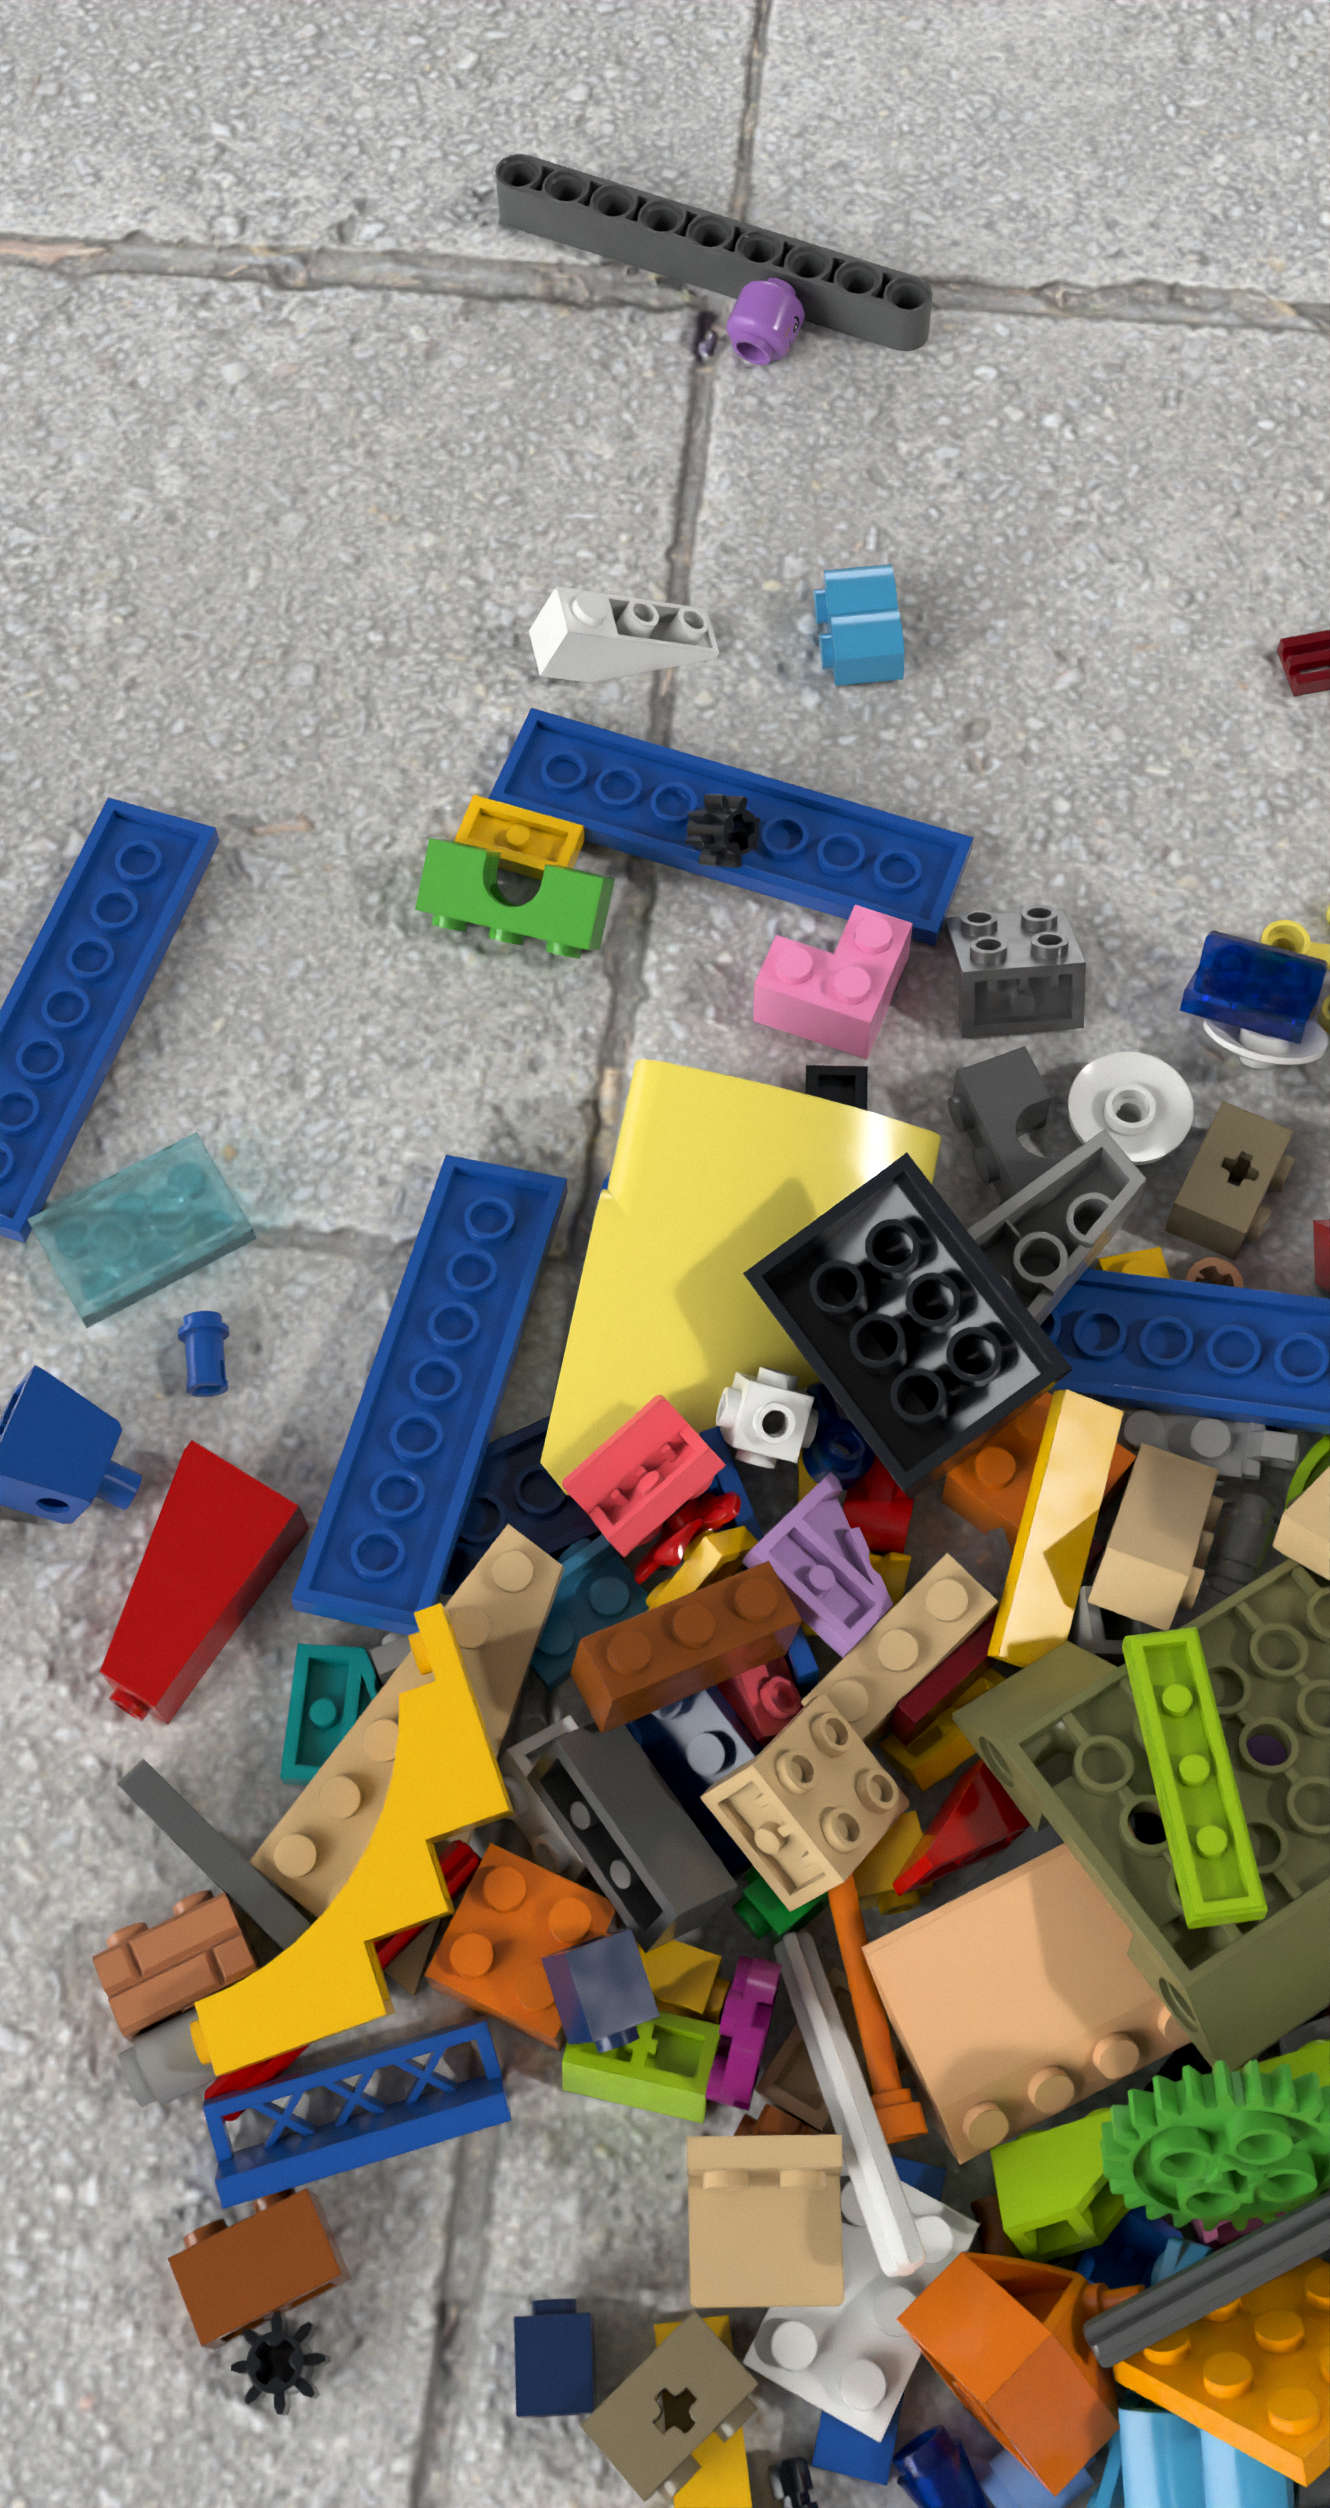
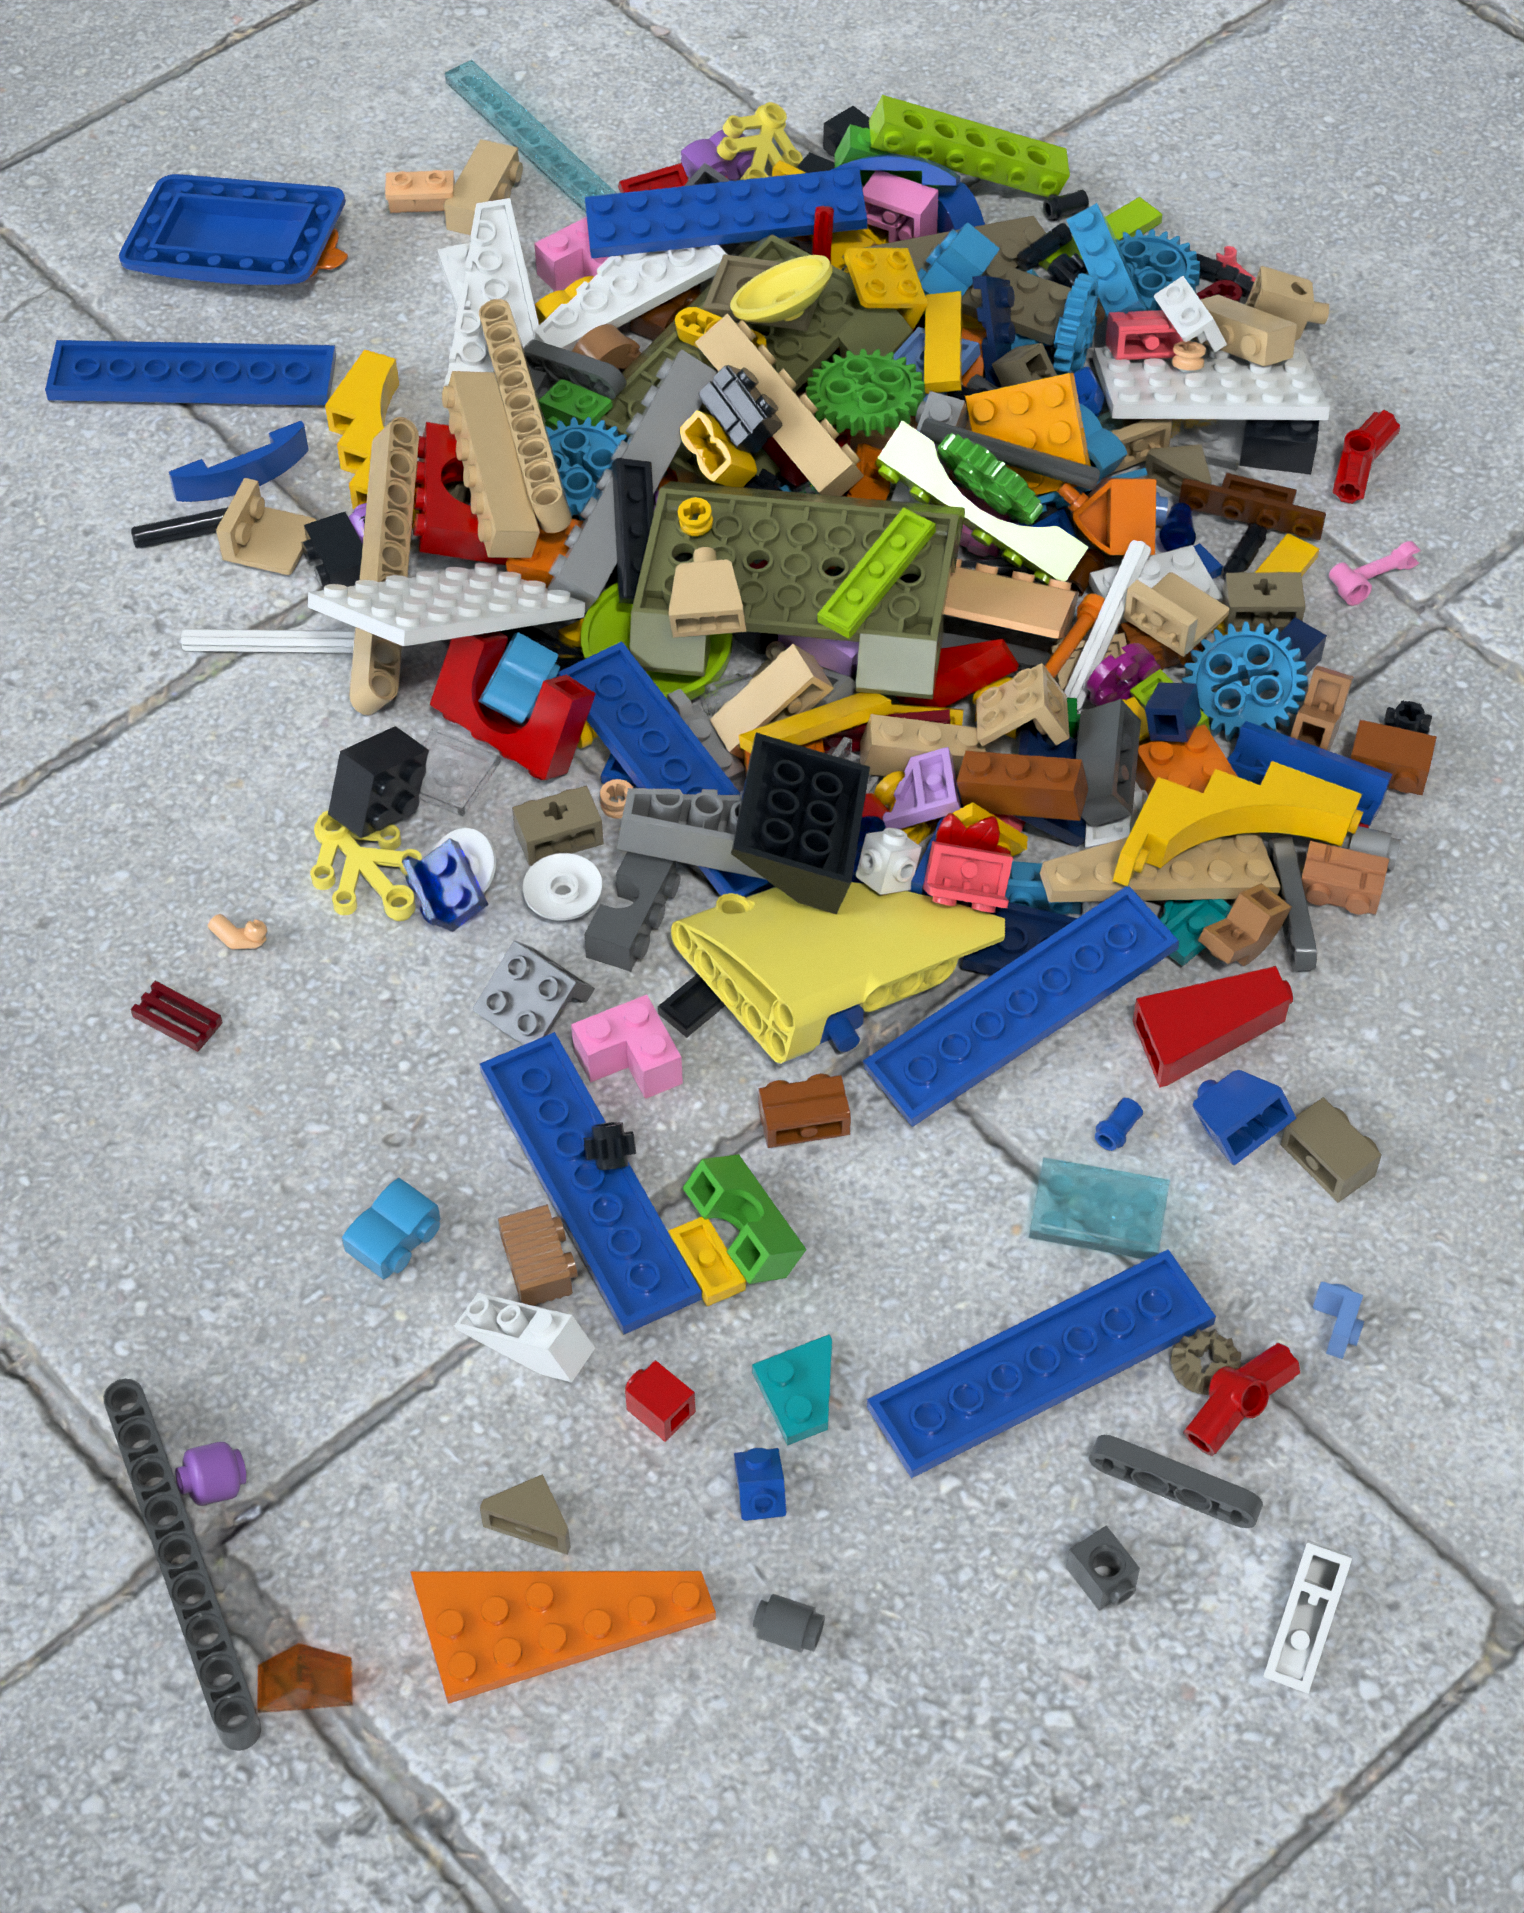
camera: 140 degrees left, 10 degrees down
none -> clear orange slope [257,1643,353,1713]
none -> orange wing [410,1571,716,1704]
none -> dark tan slope [480,1474,571,1555]
none -> medium nougat brick [498,1204,578,1306]
none -> red brick [625,1360,696,1442]
none -> blue bracket [734,1448,787,1521]
none -> teal wing [752,1334,832,1446]
none -> dark grey brick [753,1594,825,1653]
none -> dark orange brick [758,1073,851,1148]
none -> dark azure gear [1182,622,1308,742]
none -> medium nougat brick [1198,883,1292,966]
none -> medium nougat brick [1290,665,1354,751]

